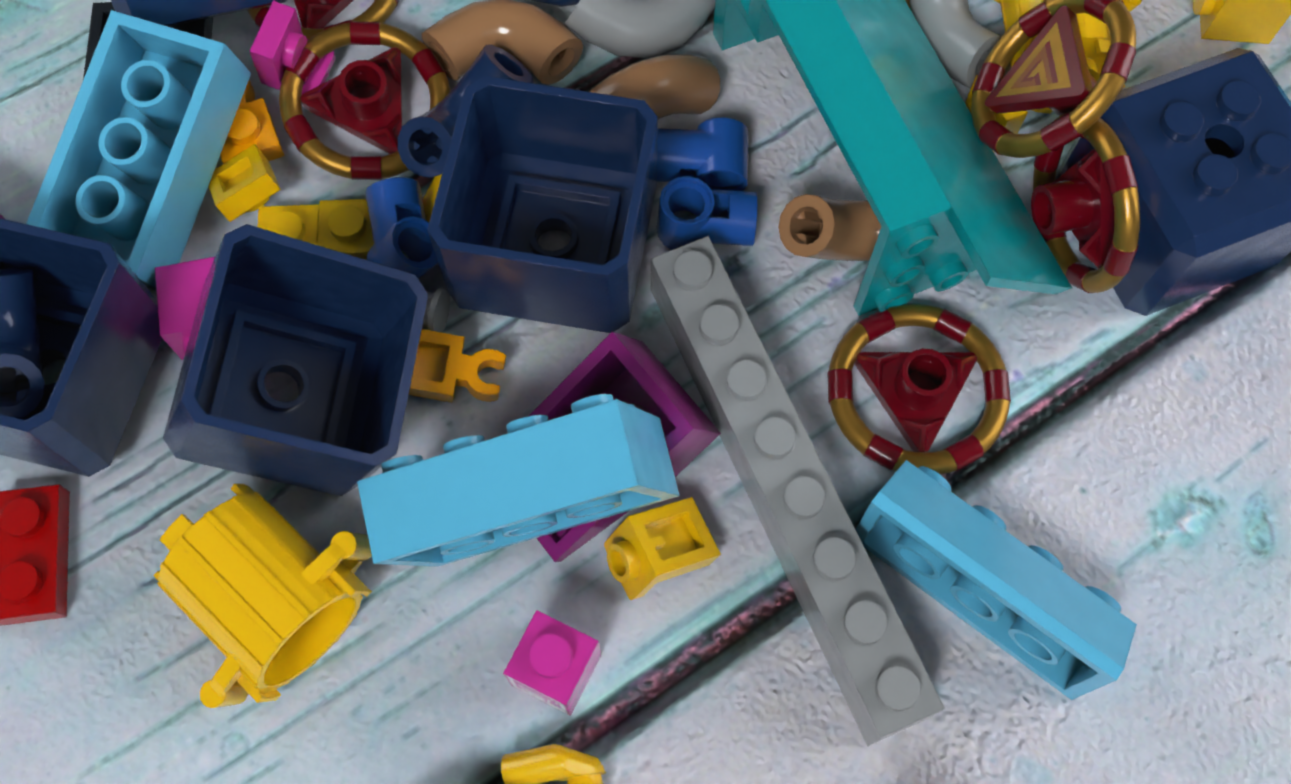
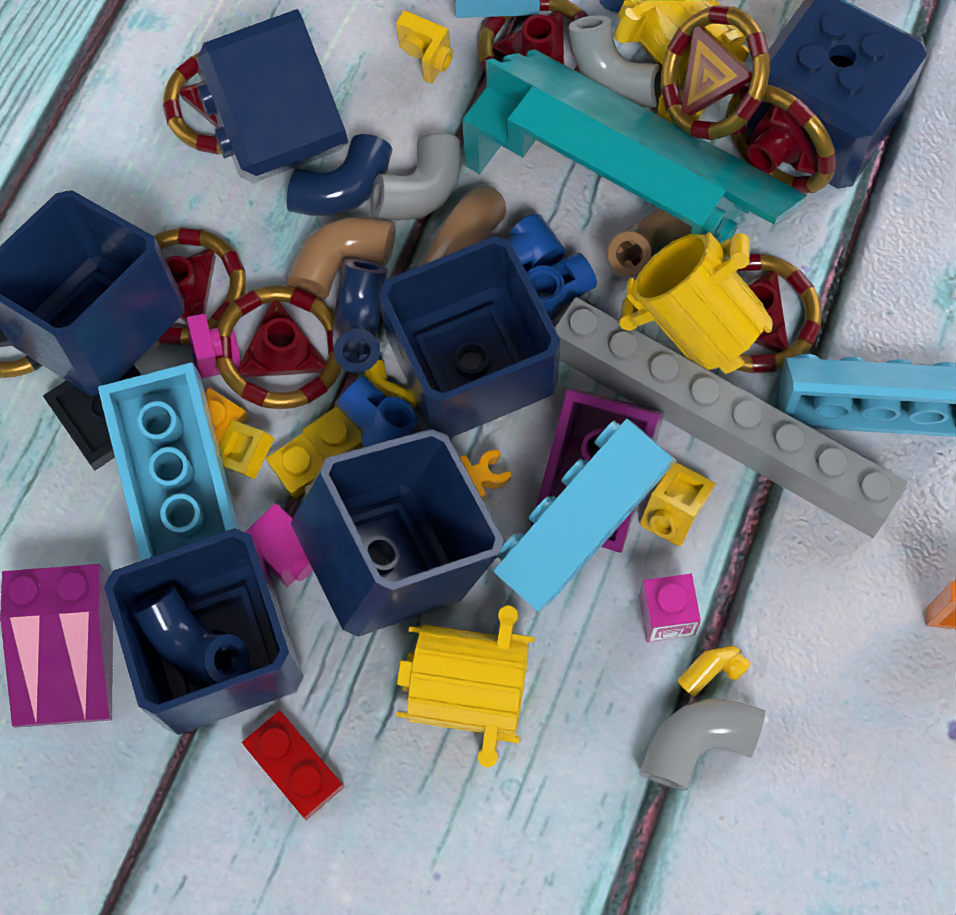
camera: 30 degrees left, 0 degrees up
none -> yellow container [619,232,772,374]

